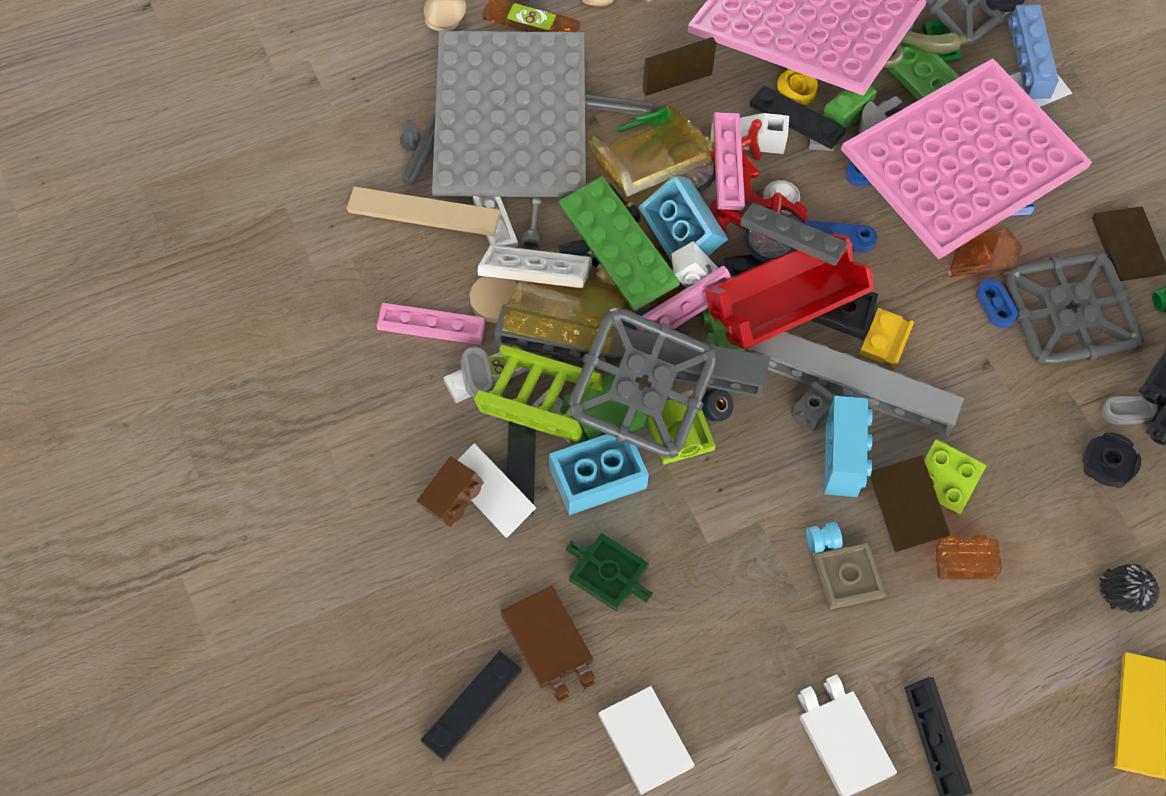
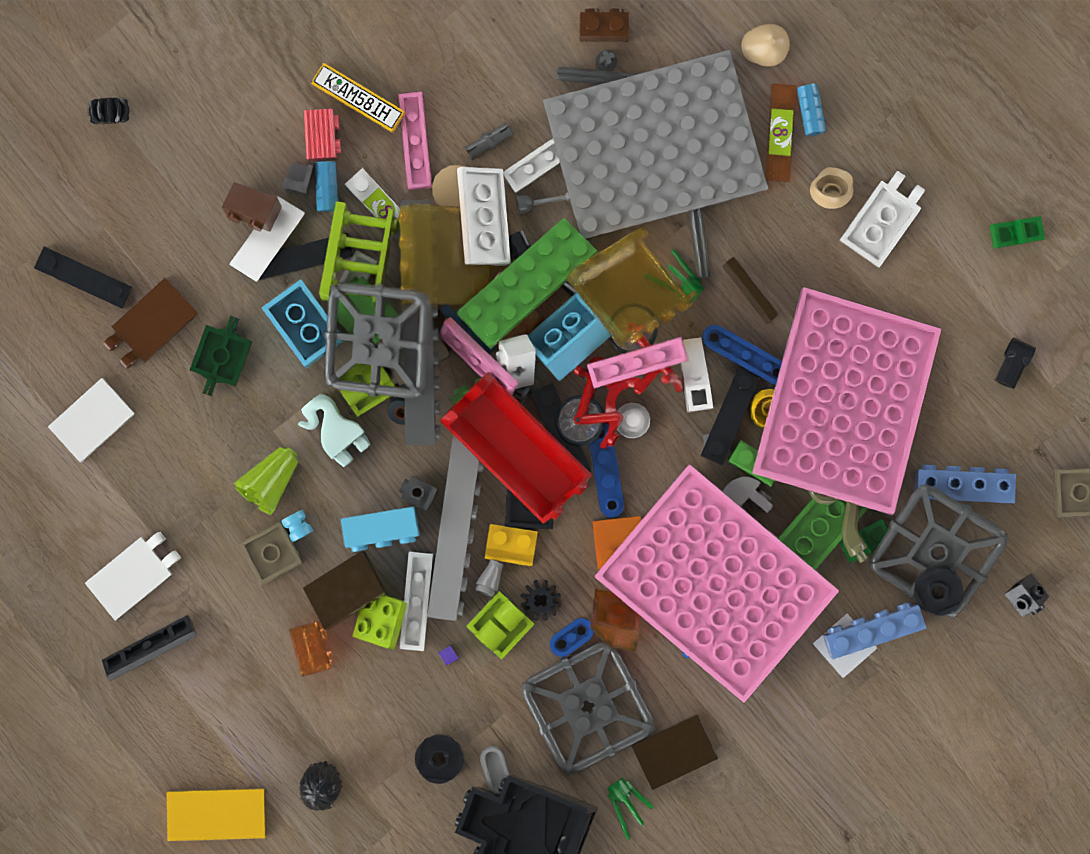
camera: 75 degrees right, 25 degrees up
tan tile [347,187,501,236] -> none
light grey tile [460,347,494,398] -> none
dark grey plate [740,202,848,266] -> none
none -> black gear [88,97,130,125]
none -> lime cone [233,446,298,515]
none -> flat silver panel [282,162,315,196]
none -> light aqua hips [298,393,371,467]
none -> coral brick [304,109,341,162]
none -> tile [311,63,405,133]
none -> dark azure axle [315,161,339,212]
none -> white plate [400,552,433,651]
none -> dark purple piece [438,645,459,666]
none -> dark grey pin [464,122,513,160]
none -> lime plate [466,591,535,660]
none -> light grey cone [475,560,504,598]
none -> black gear [521,580,561,621]
none -> reddish brown brick [580,8,629,42]
none -> orange plate [592,516,641,570]
none -> blue plate [702,325,782,385]

